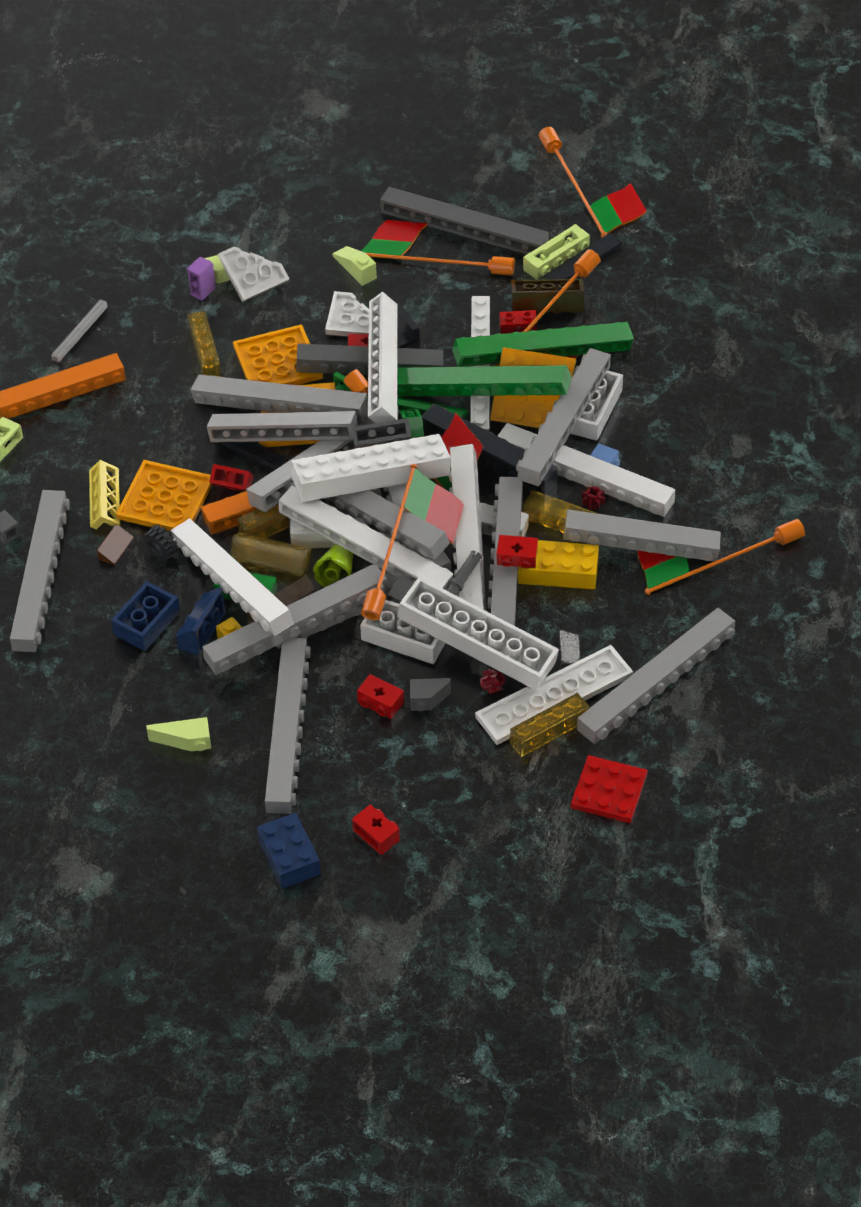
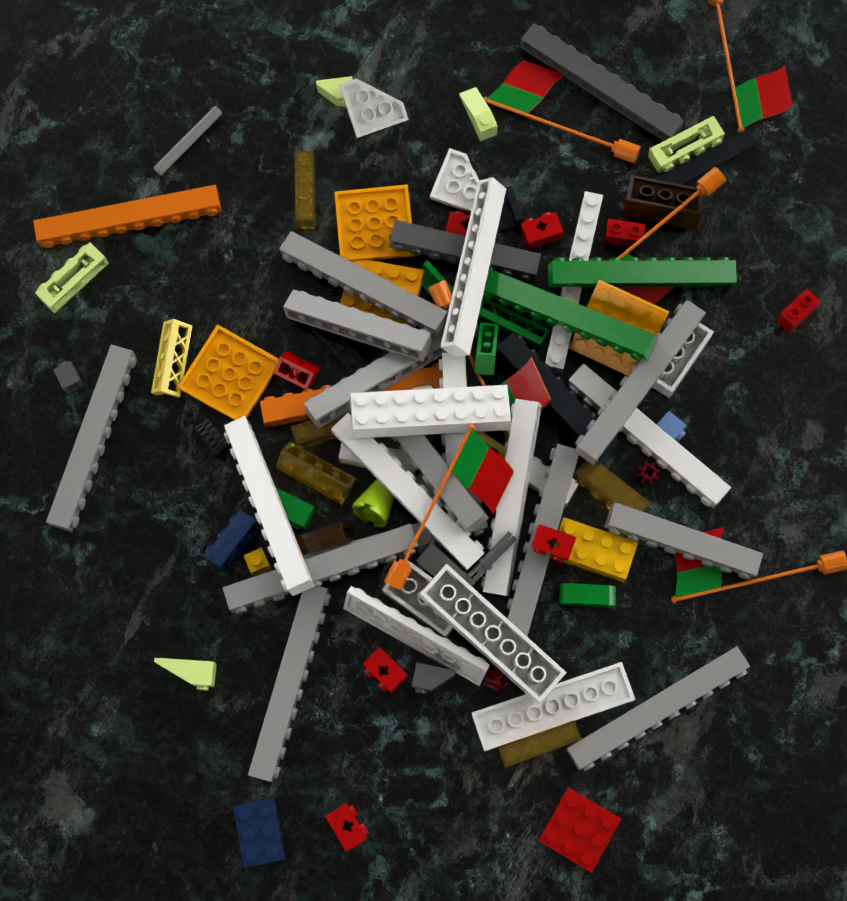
camera: 15 degrees right, 25 degrees up
slope [97,525,134,565] -> none
dark blue brick [111,581,180,651] -> none
medium lavender brick [187,257,216,300] -> none
dark grey brick [352,418,412,449] -> none
clear smoke slope [559,630,580,669] -> none
none -> white plate [343,586,490,686]
none -> red brick [520,212,564,250]
none -> green beam [559,583,616,608]
none -> red brick [776,289,820,333]

